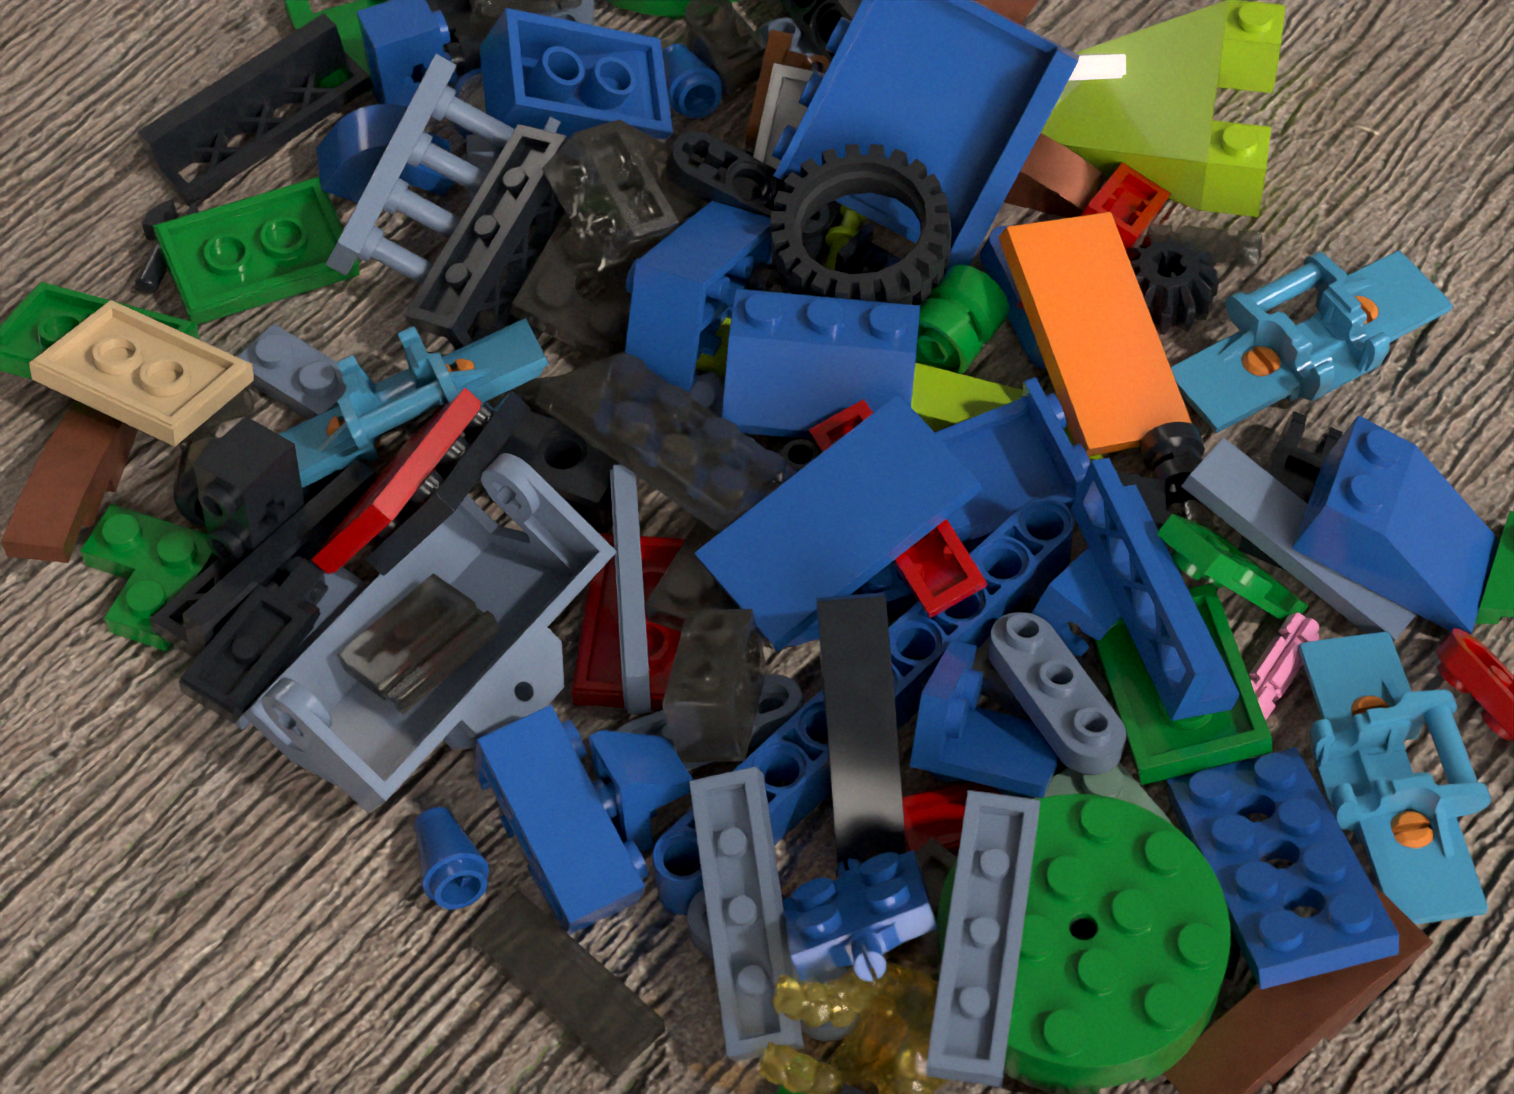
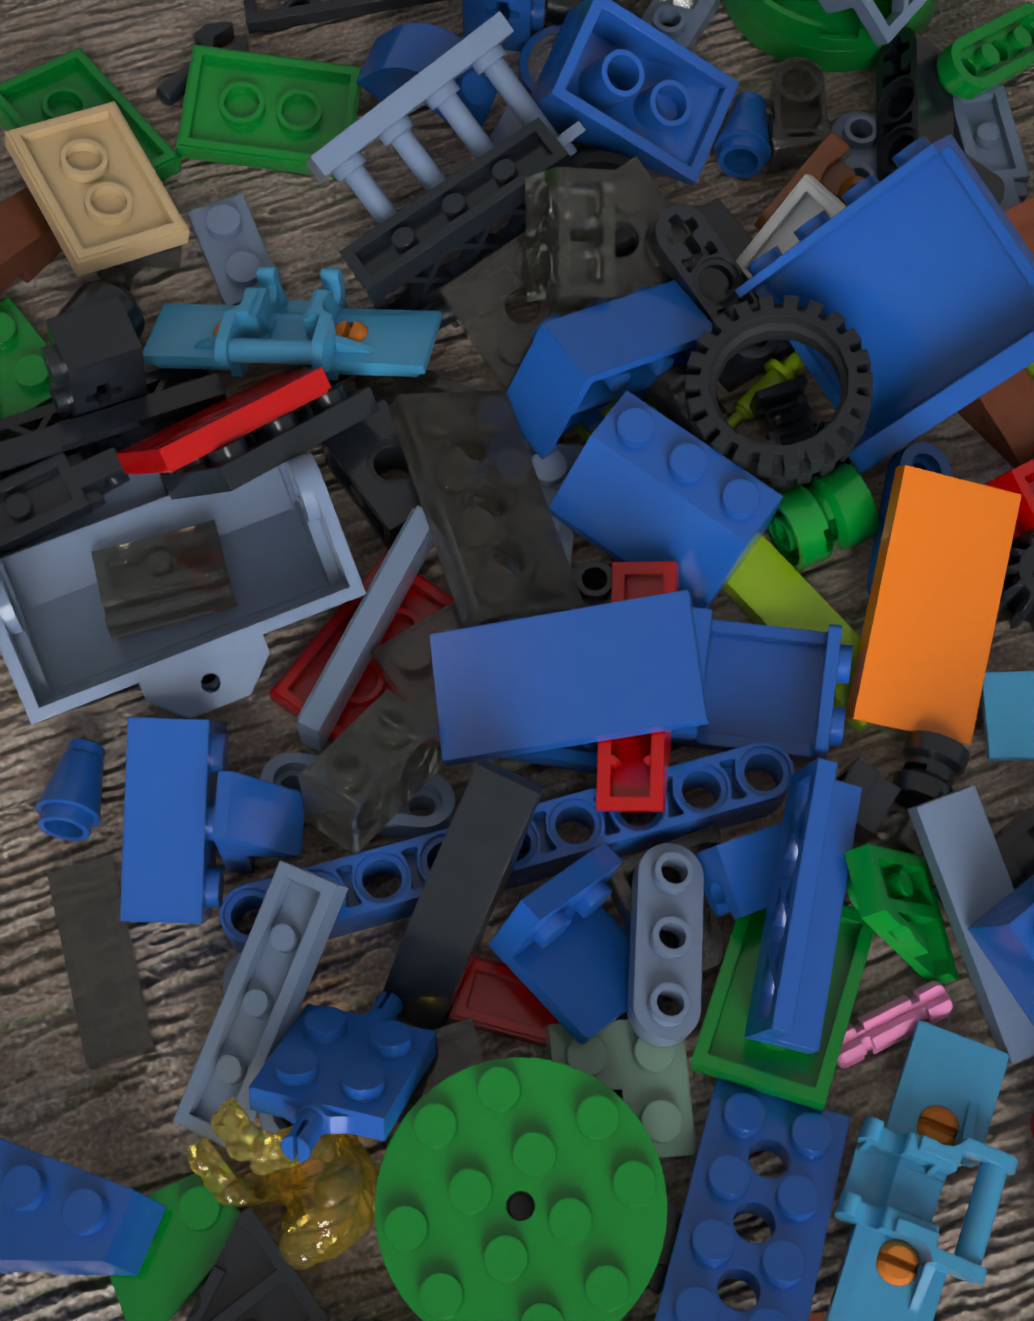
camera: 25 degrees right, 15 degrees up
sand blue plate [926,790,1040,1087] -> none

